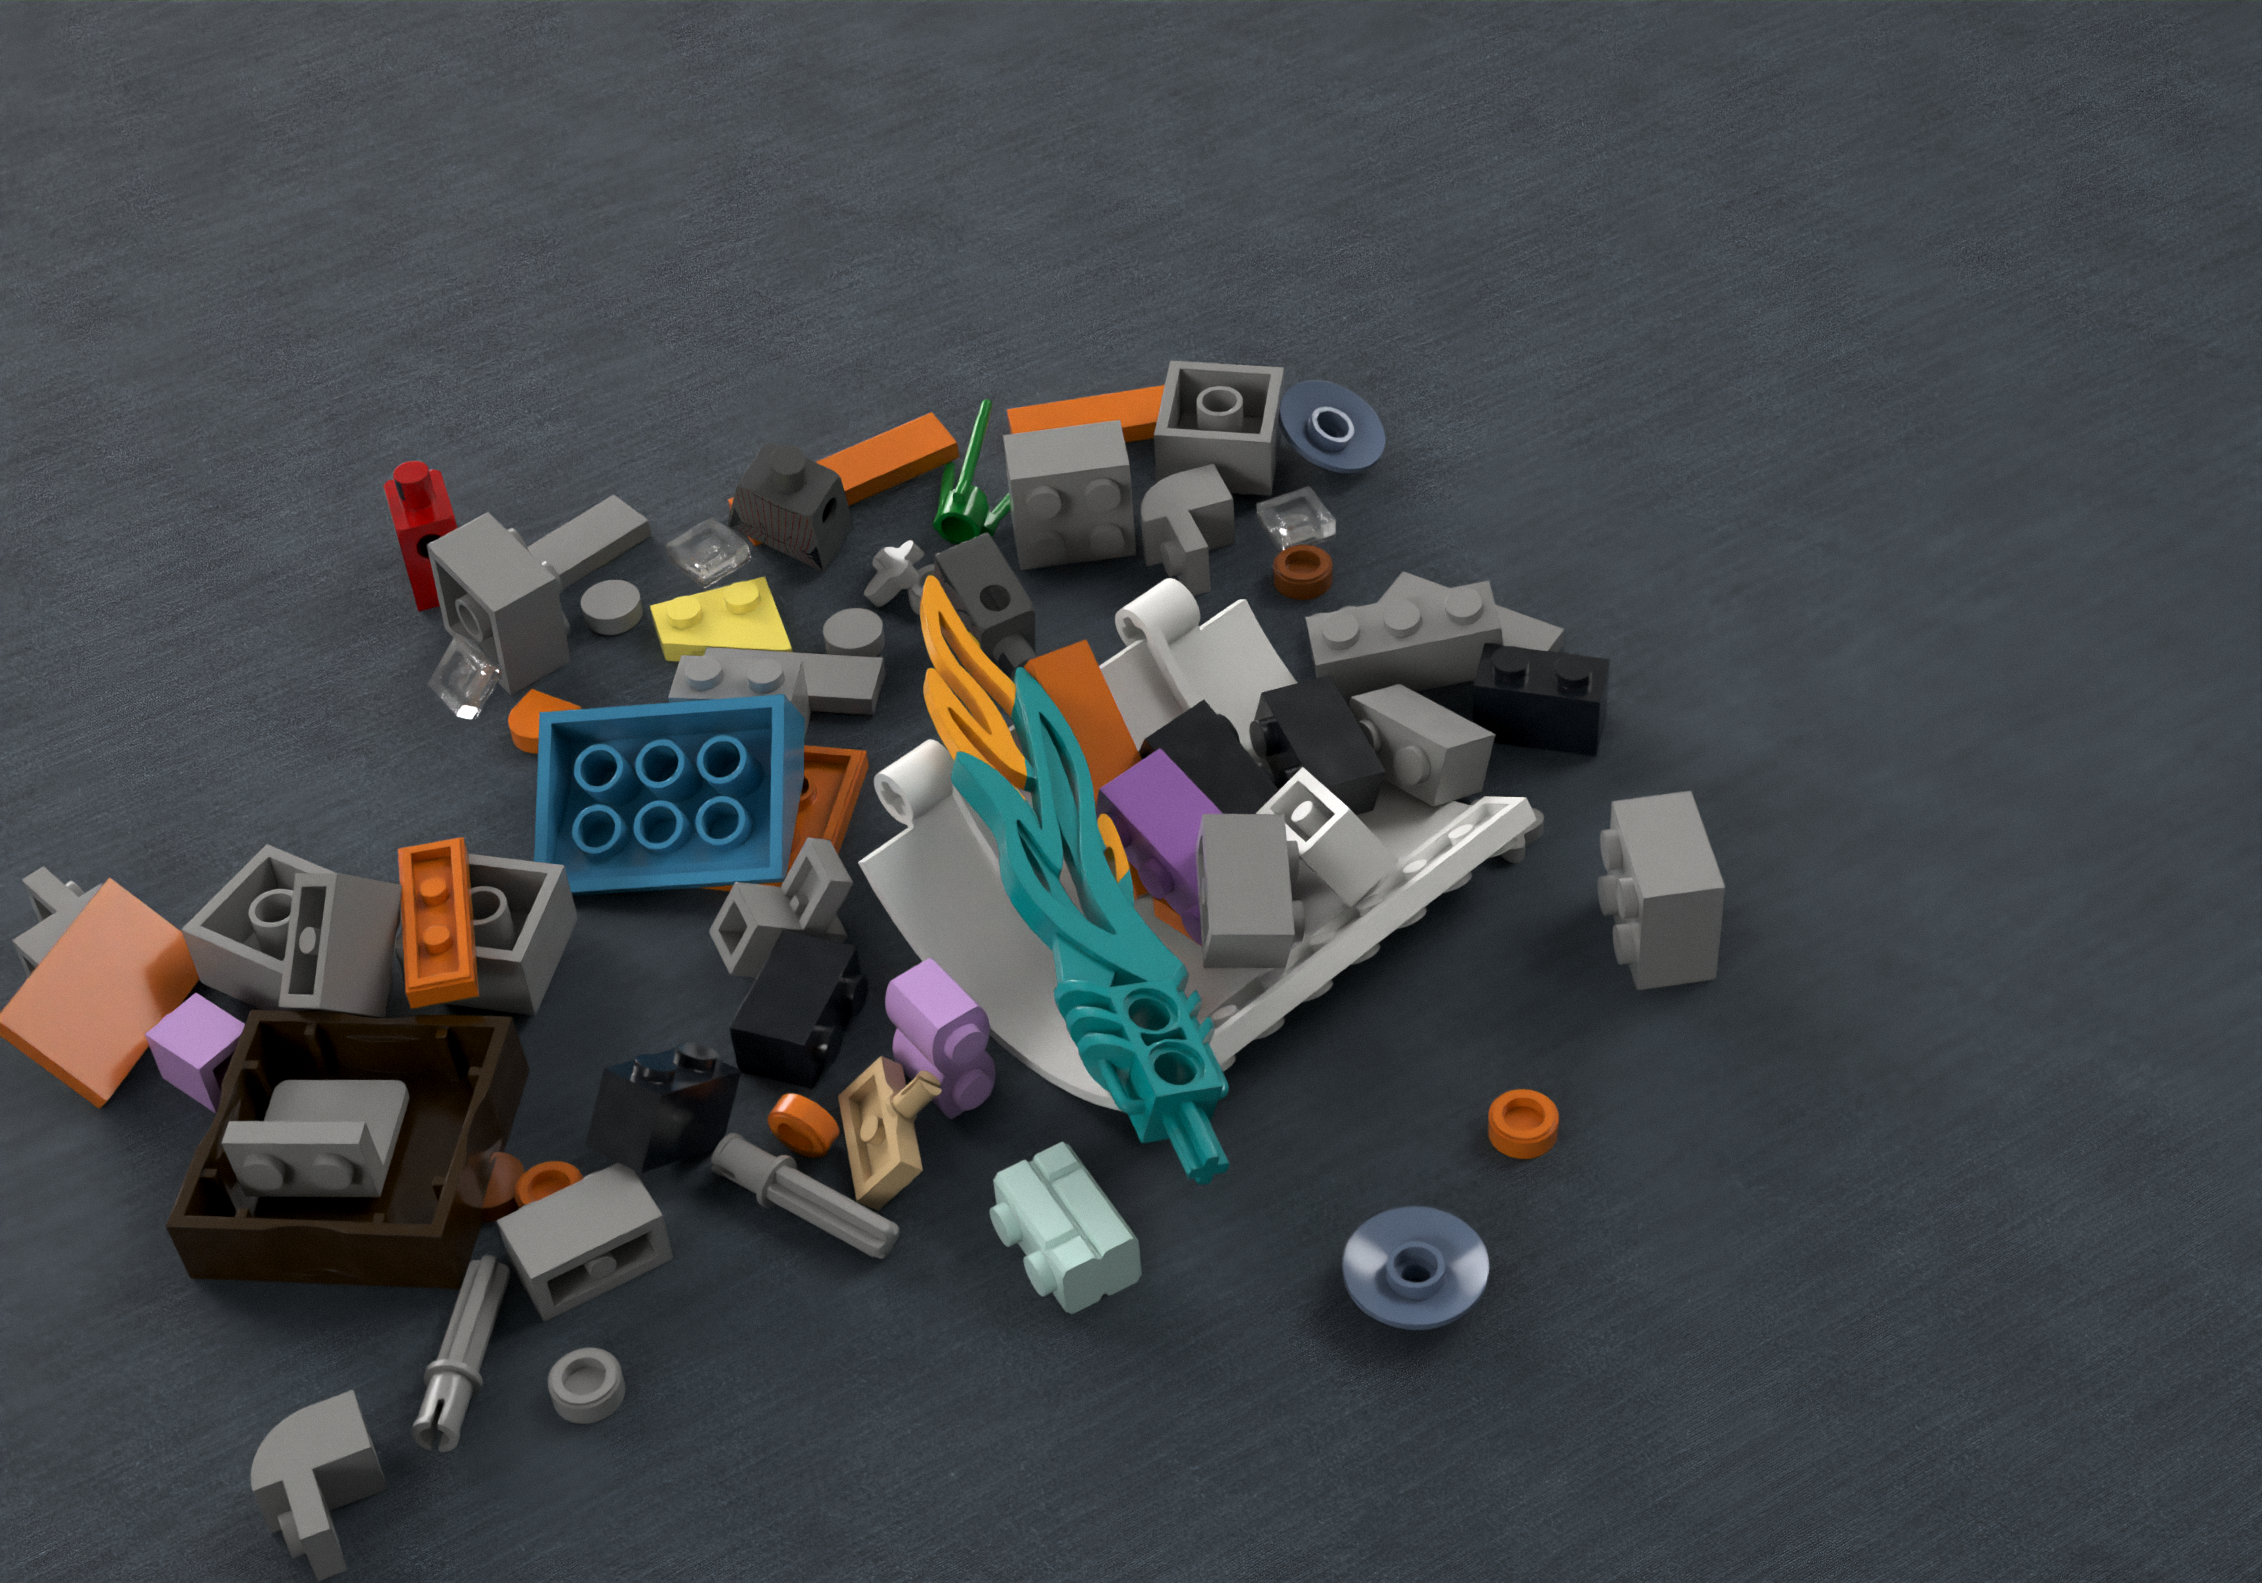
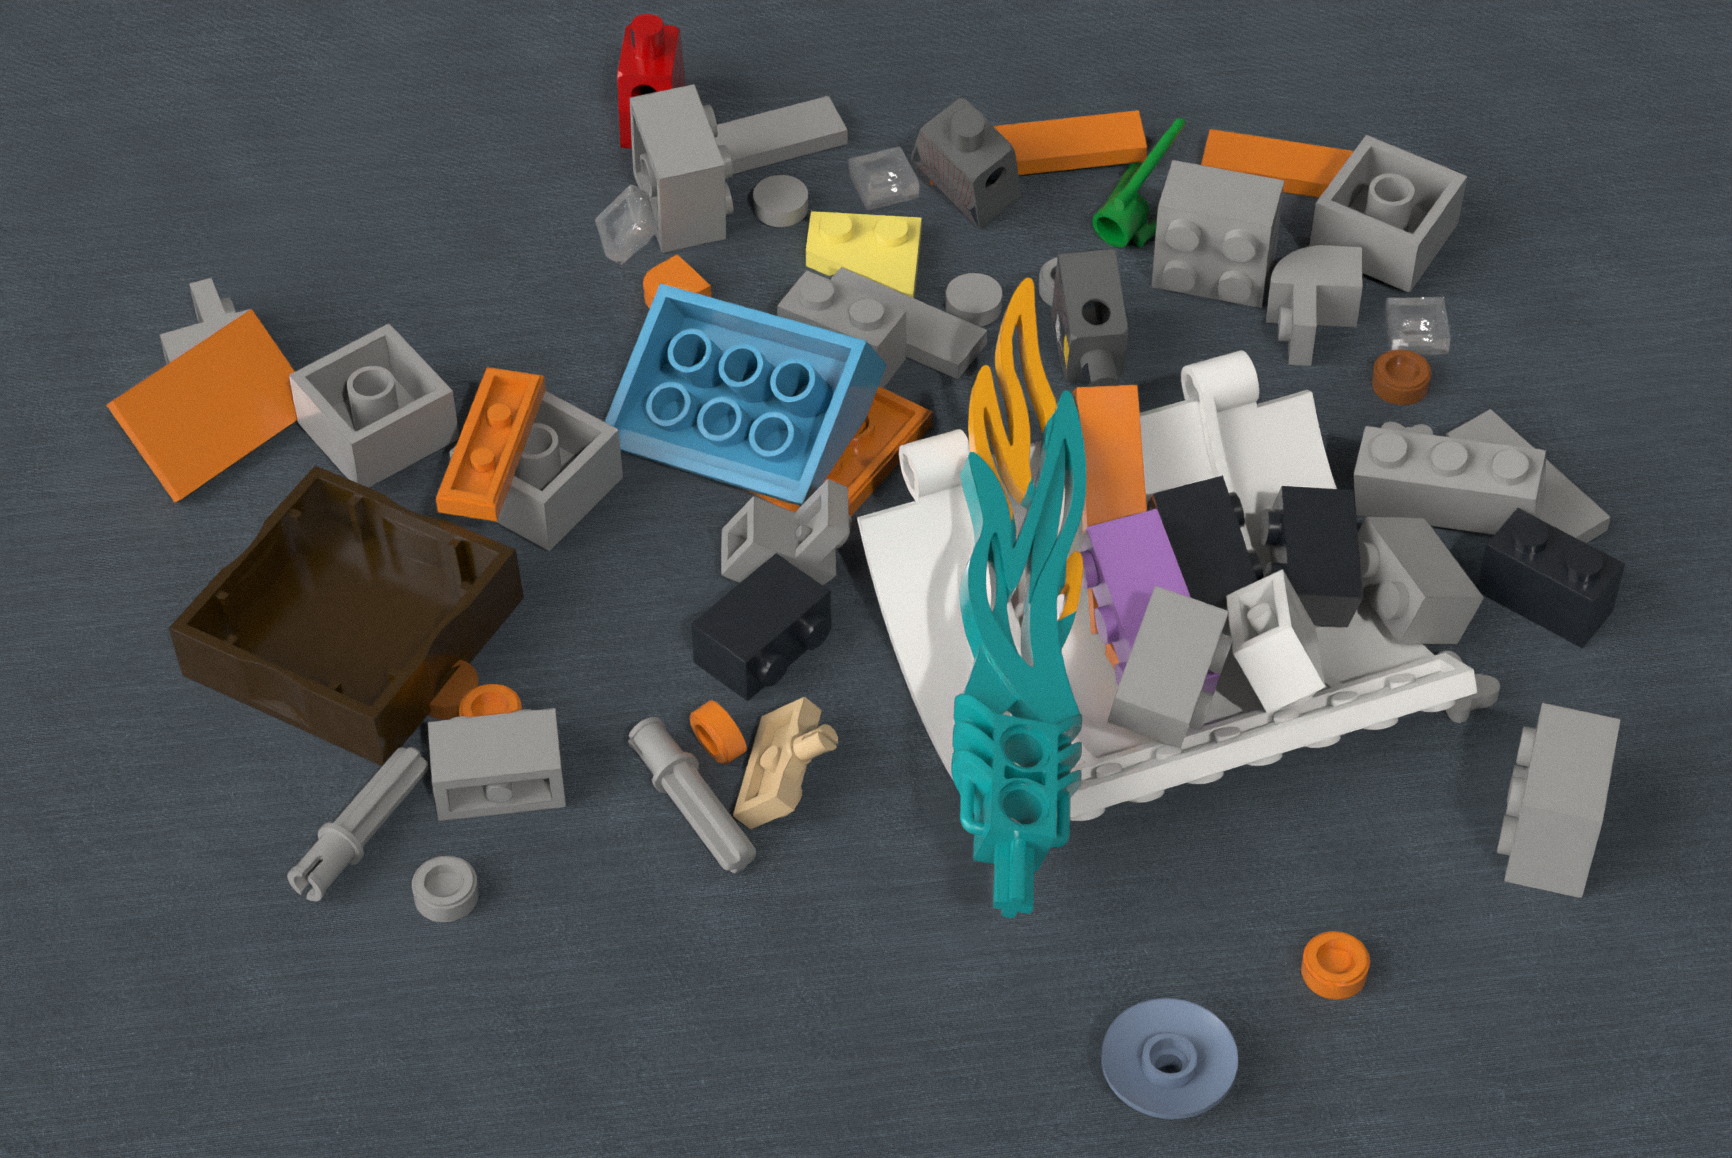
camera: 20 degrees right, 5 degrees up
lavender brick [145,993,245,1113] -> none
light grey bracket [221,1080,410,1197] -> none
light grey brick [251,1390,388,1582] -> none
light grey brick [279,873,402,1018] -> none
black brick [585,1042,742,1174] -> none
light grey piece [864,540,925,608] -> none
lavender brick [885,958,996,1119] -> none
light aqua brick [989,1141,1142,1315] -> none
sand blue dish [1278,380,1386,473] -> none

